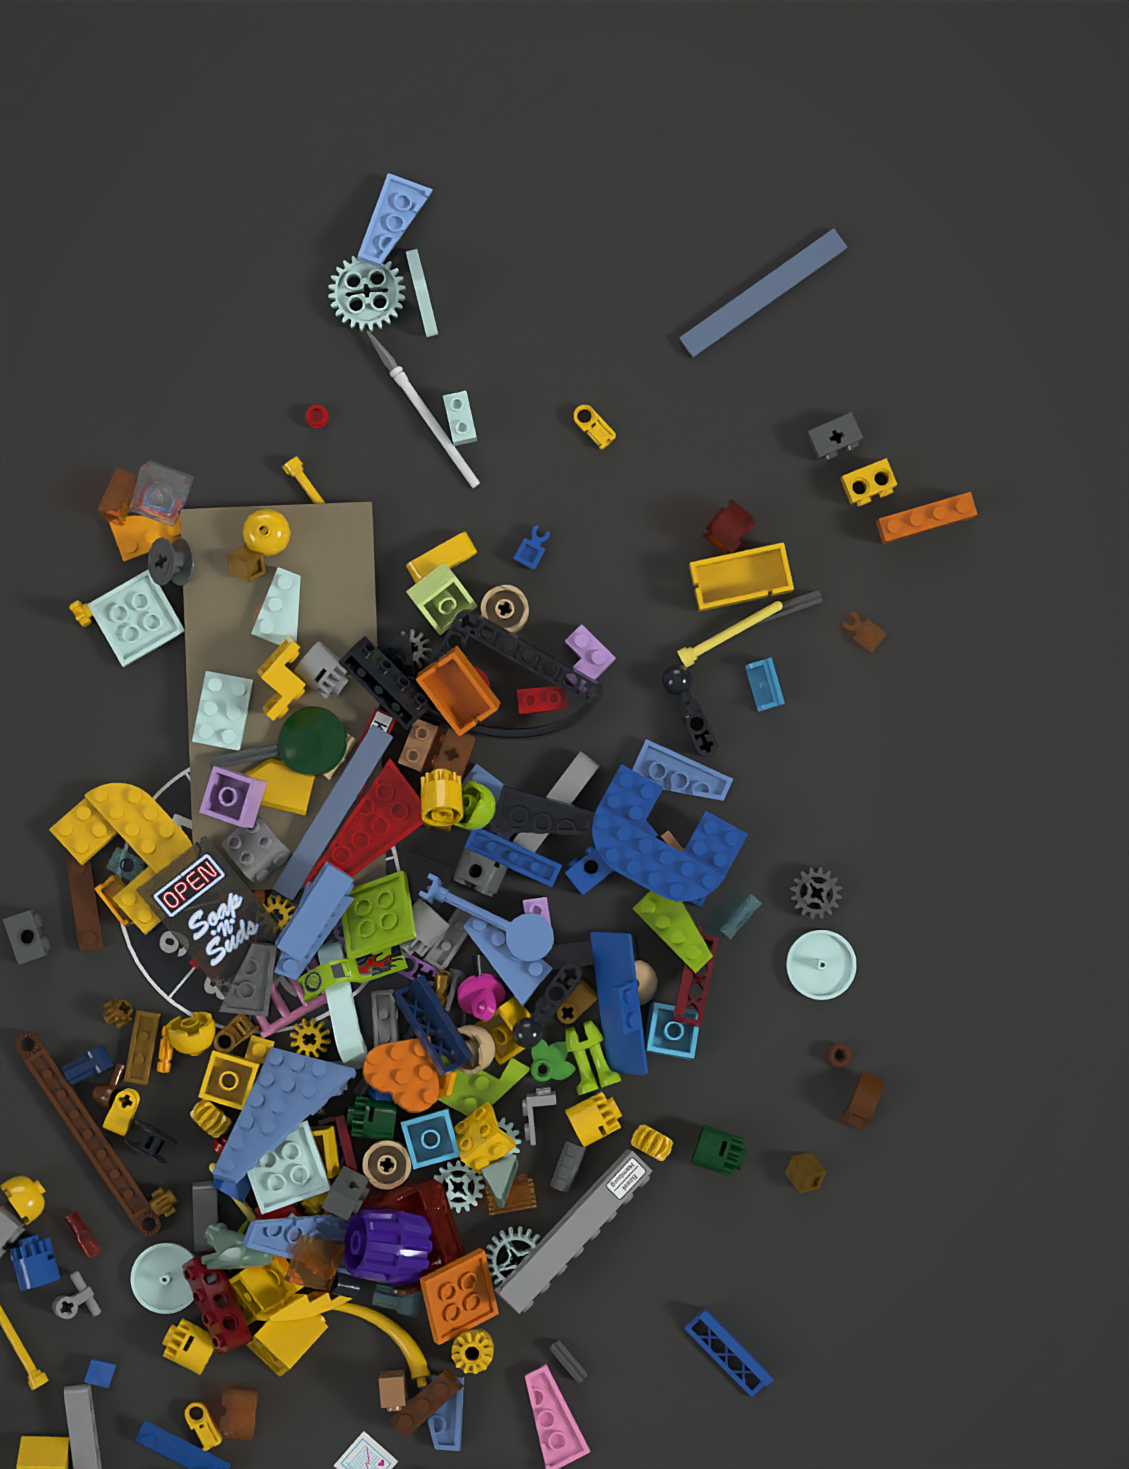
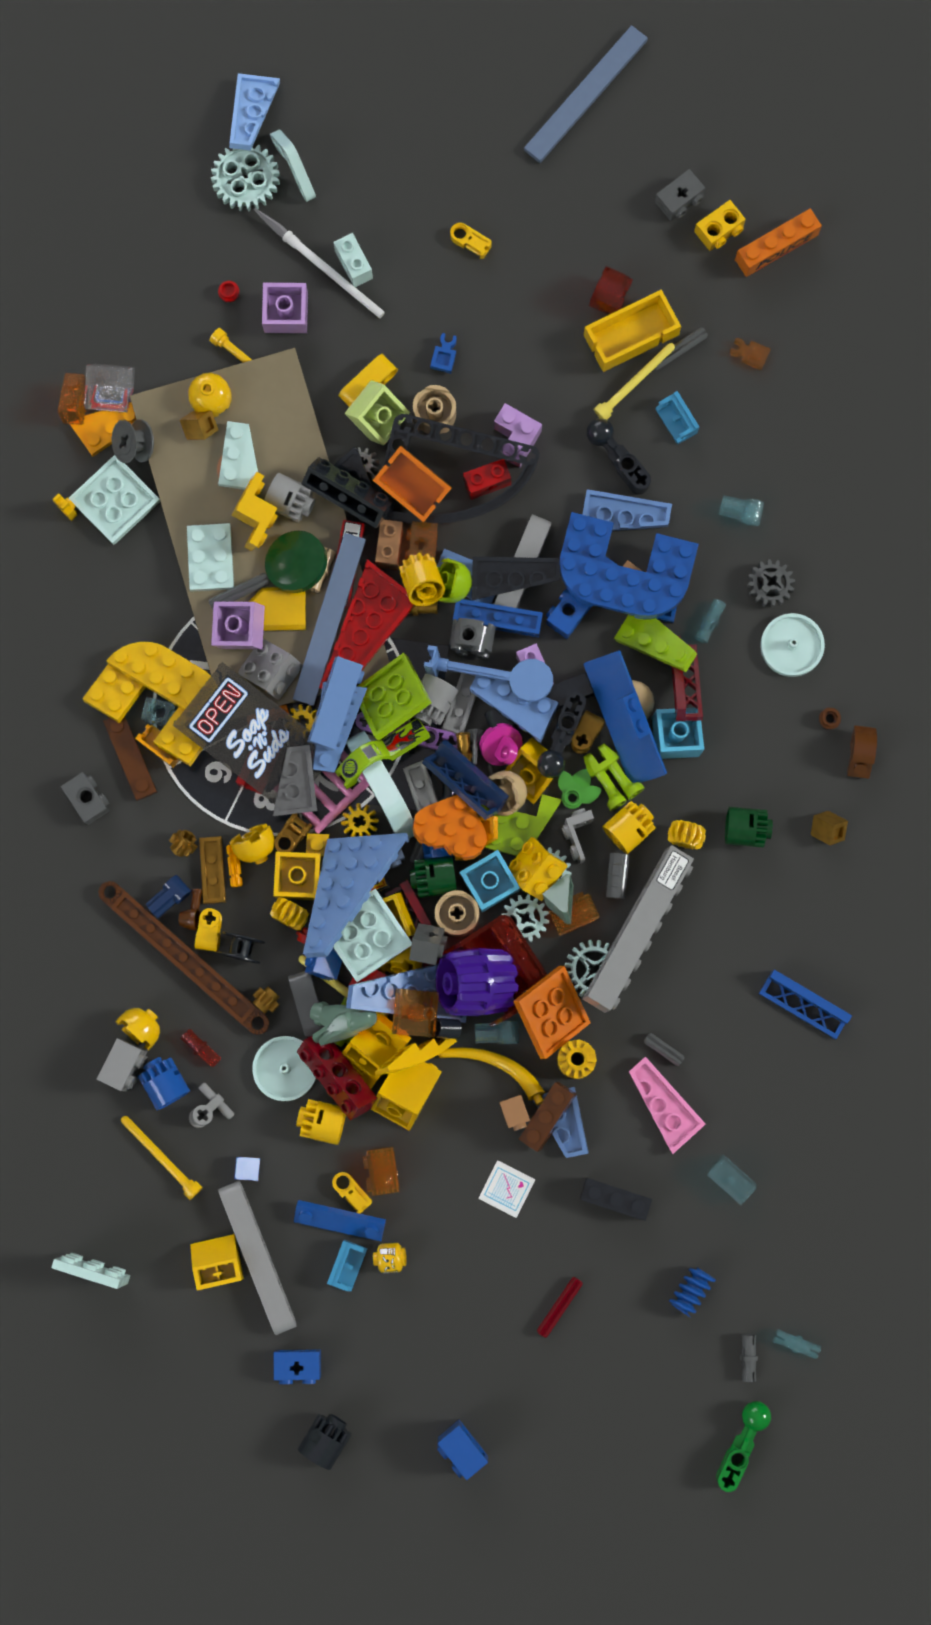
camera: 10 degrees left, 5 degrees down
none -> lavender brick [262,283,308,333]
none -> clear light blue piece [719,495,764,526]

